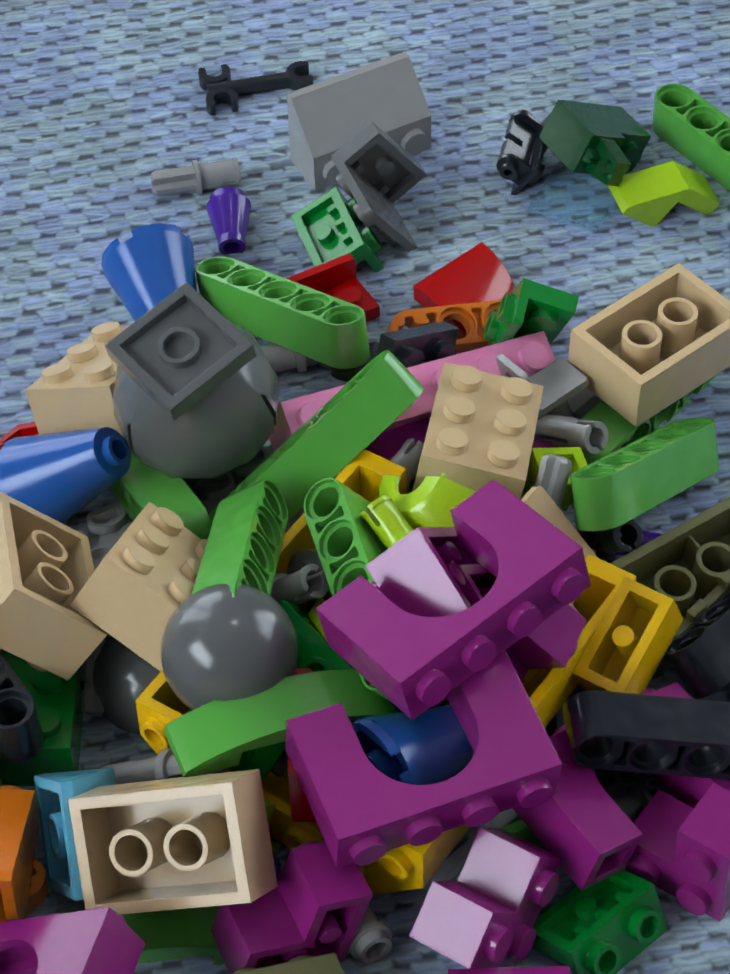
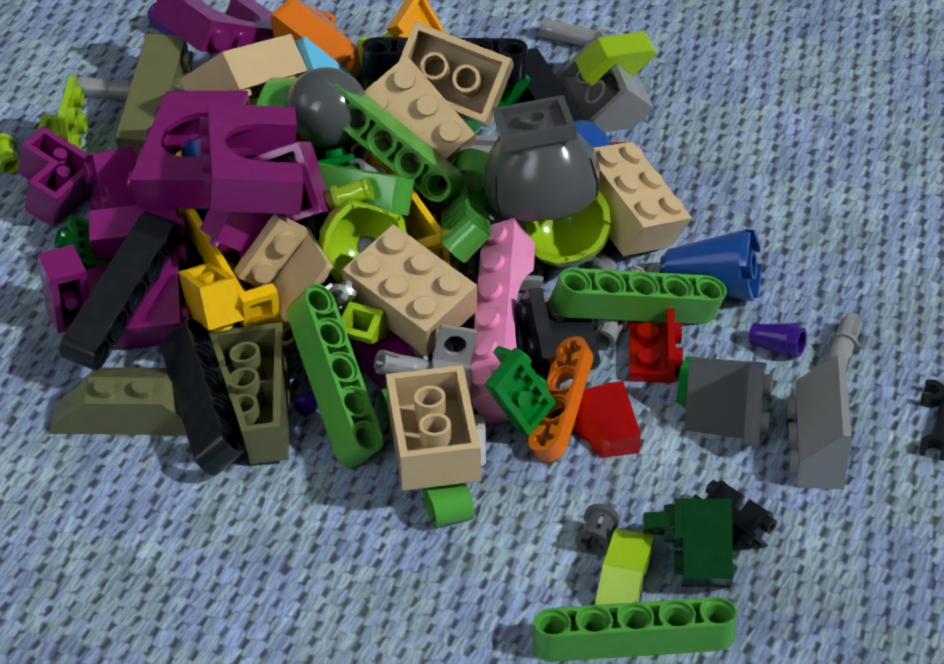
camera: 120 degrees right, 5 degrees down
none -> dark grey bush [575,503,620,556]

